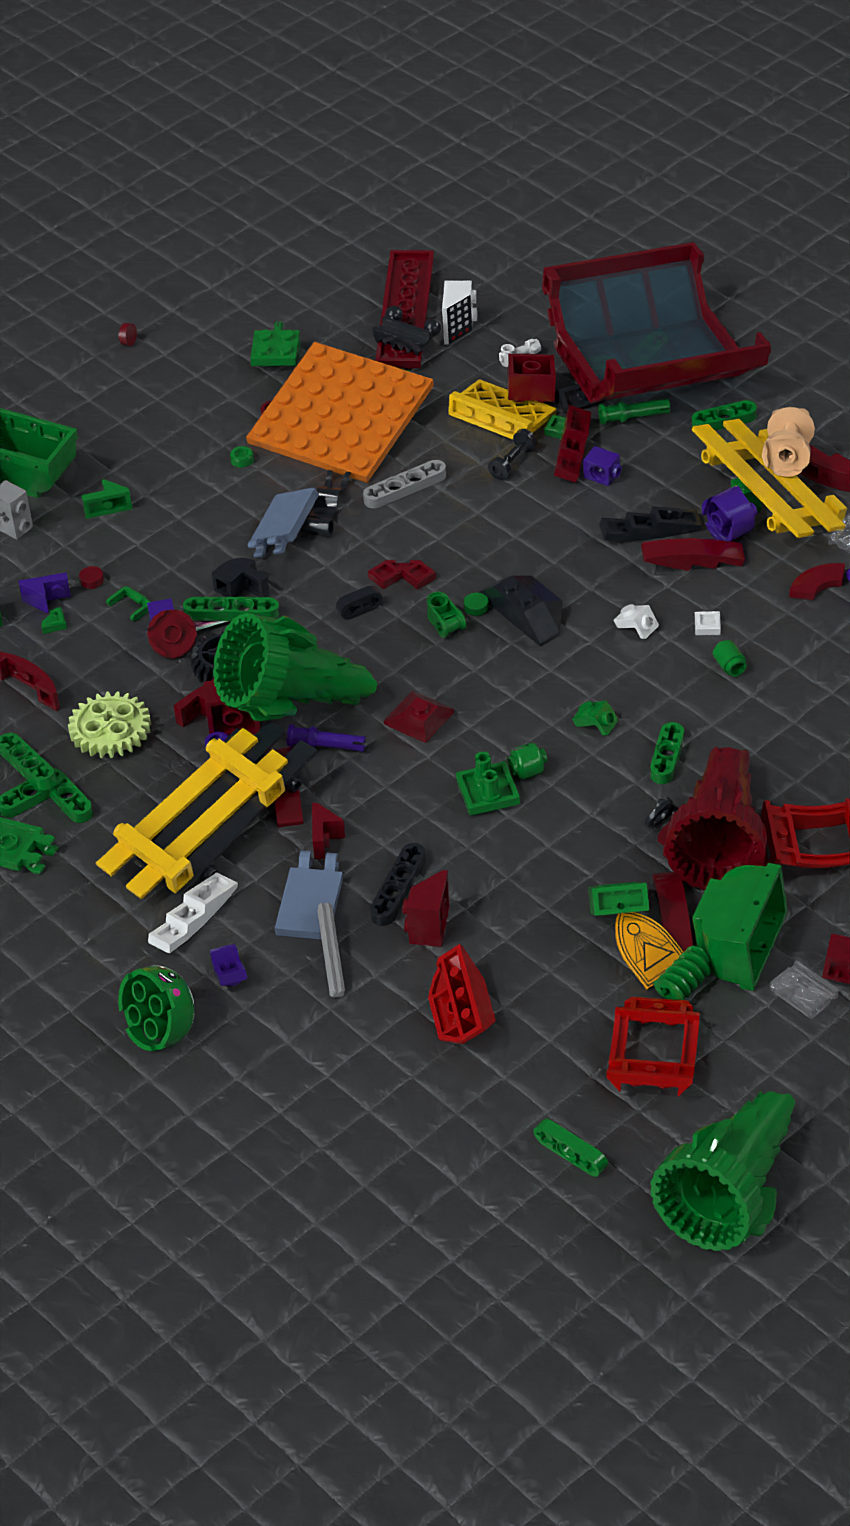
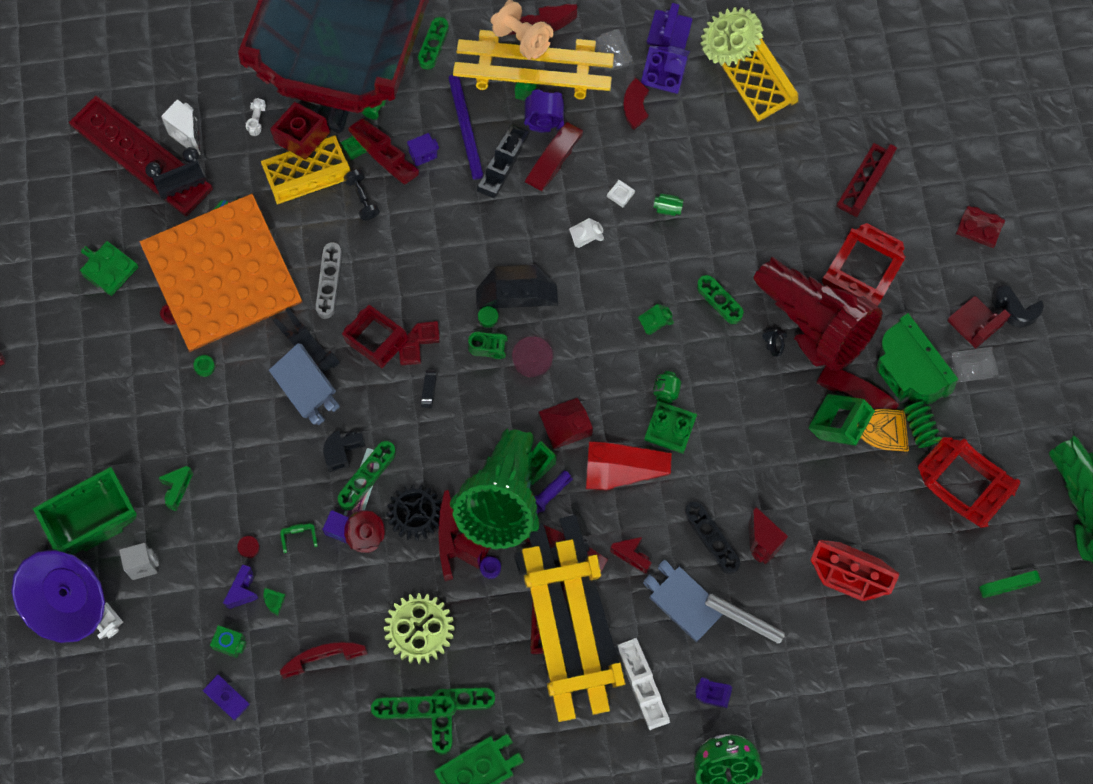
camera: 60 degrees left, 25 degrees up
none -> dark red window [342,305,409,369]
none -> dark purple axle [449,75,483,180]
none -> clear pink tile [512,336,553,377]
none -> green slope [529,441,556,485]
none -> red wedge [586,442,672,490]

